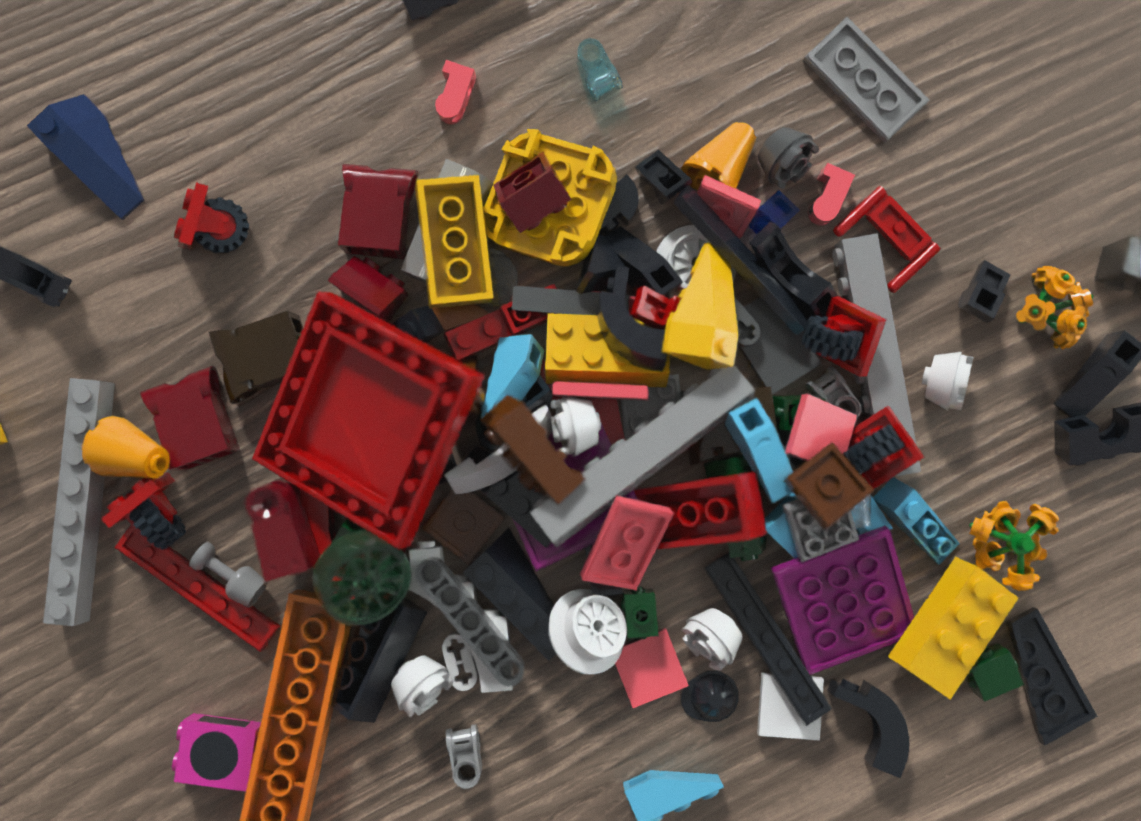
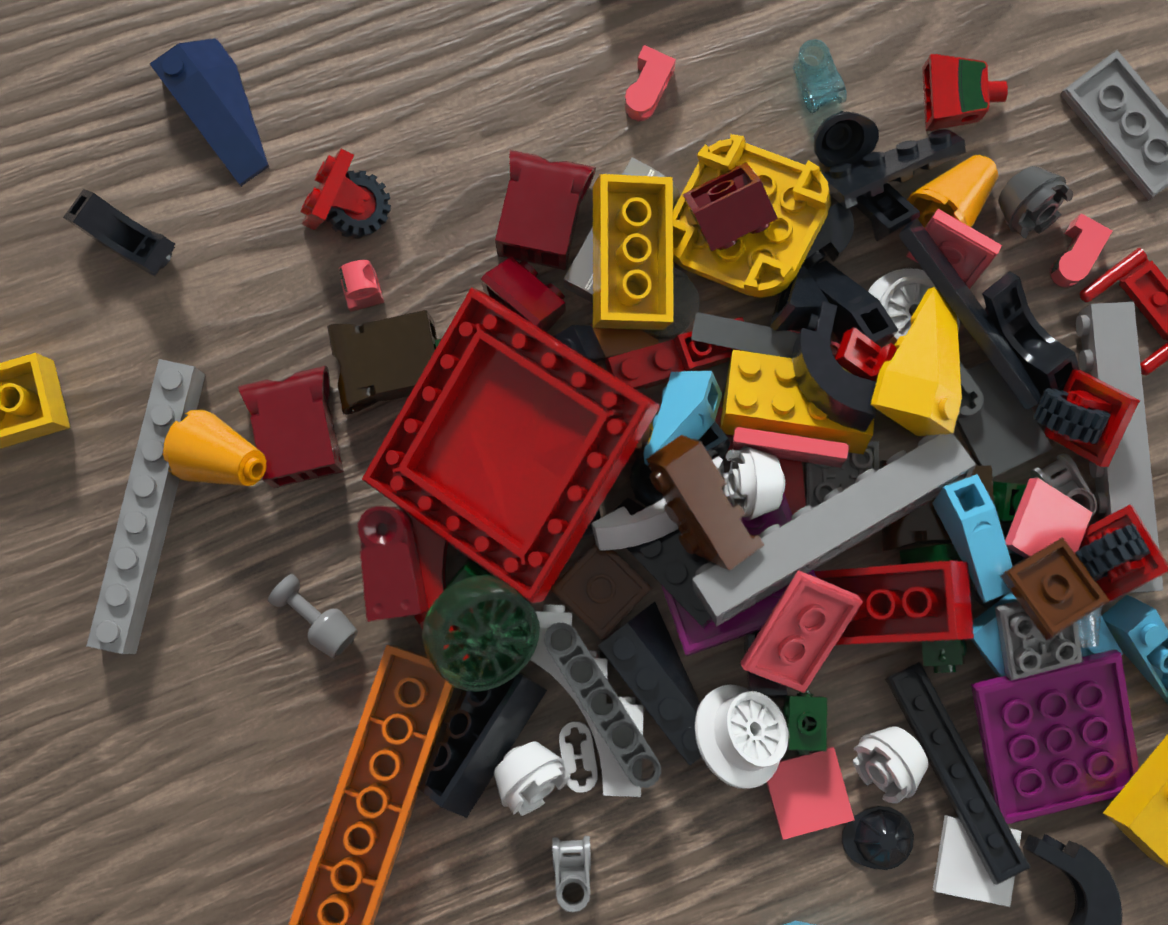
camera: 10 degrees right, 5 degrees down
plate [101,472,186,550] -> none
red tile [114,525,281,652] -> none
dark pink brick [172,713,261,792] -> none
clear blue bracket [748,190,800,235] -> none
none -> coral leg [339,260,385,312]
none -> black piece [814,111,879,168]
none -> black wing [822,129,966,209]
none -> red torso [922,54,1008,131]

